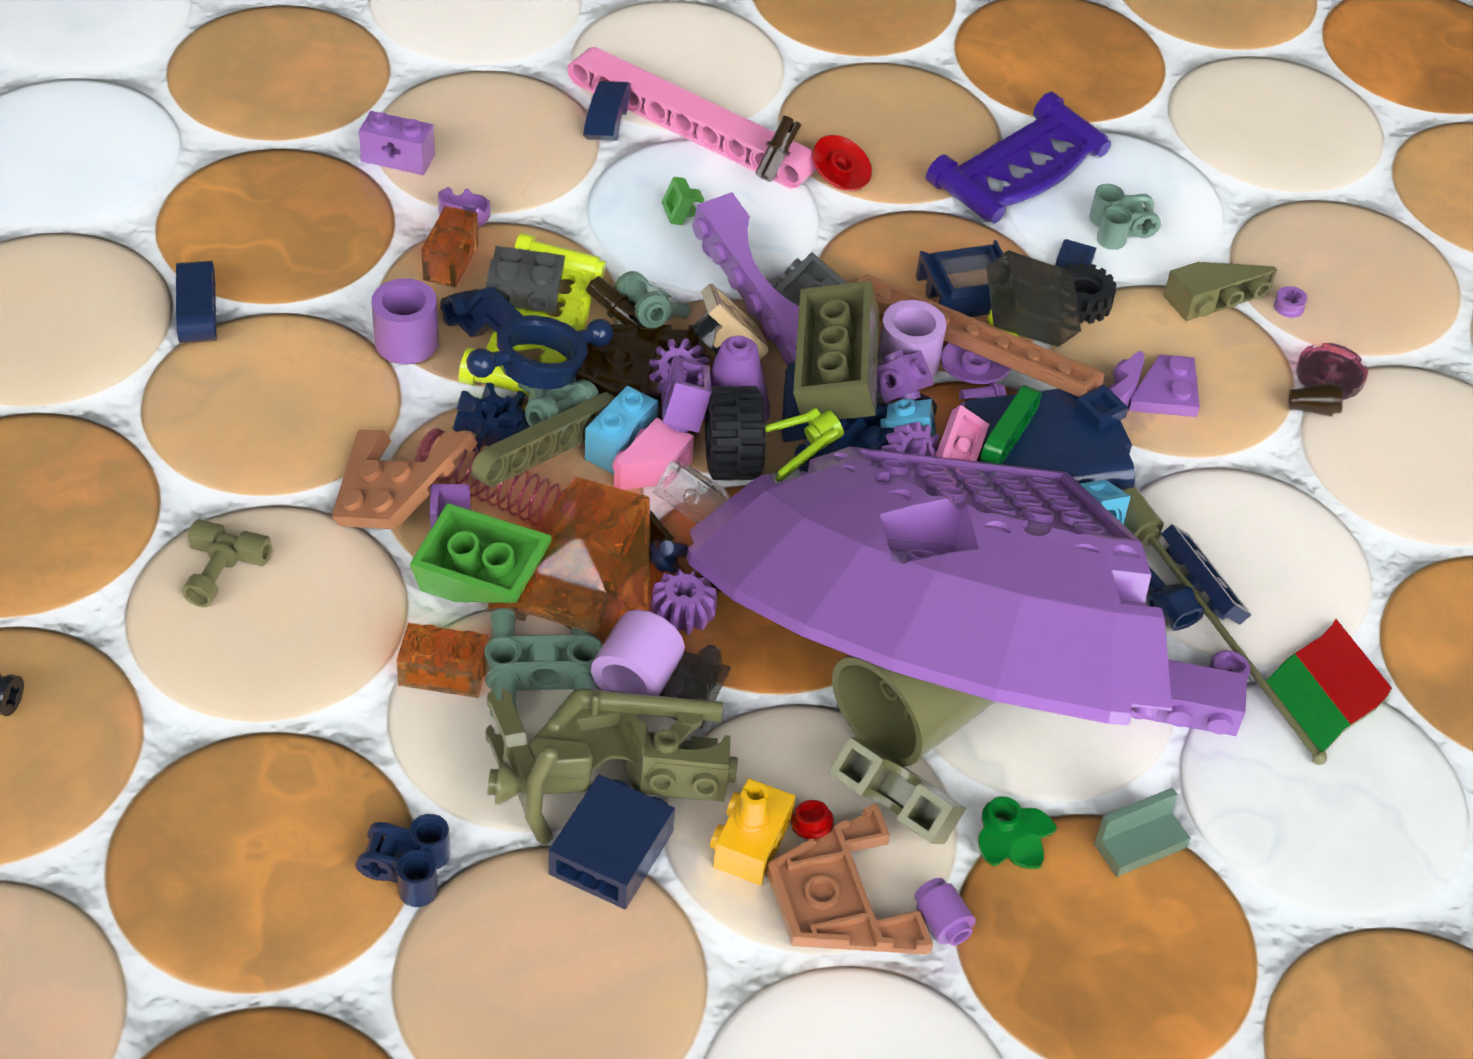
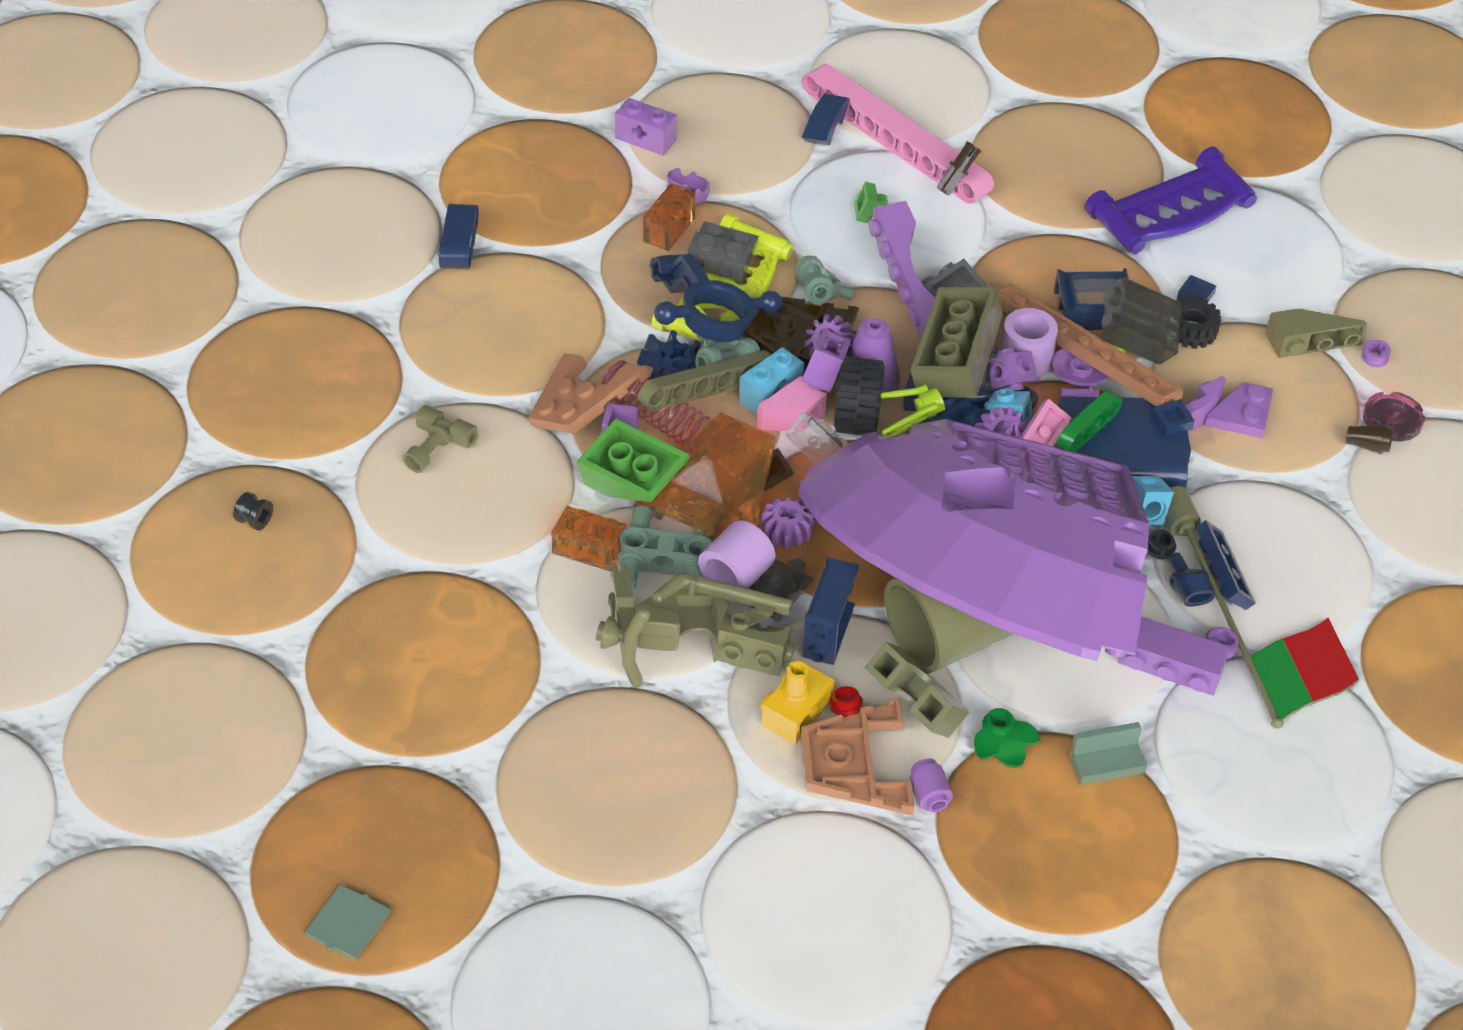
camera: 15 degrees right, 0 degrees up
dark blue piece [355,814,450,907] -> none
medium lavender piece [371,279,439,364] -> none
dark blue brick [549,774,675,910] -> none
dark brown axle [586,276,645,330] -> none
dark blue plate [649,540,688,574] -> none
tan piece [693,283,769,360] -> none
red dish [812,135,872,191] -> none
sand green piece [1089,184,1161,250] -> none
none -> dark blue window [802,557,859,665]

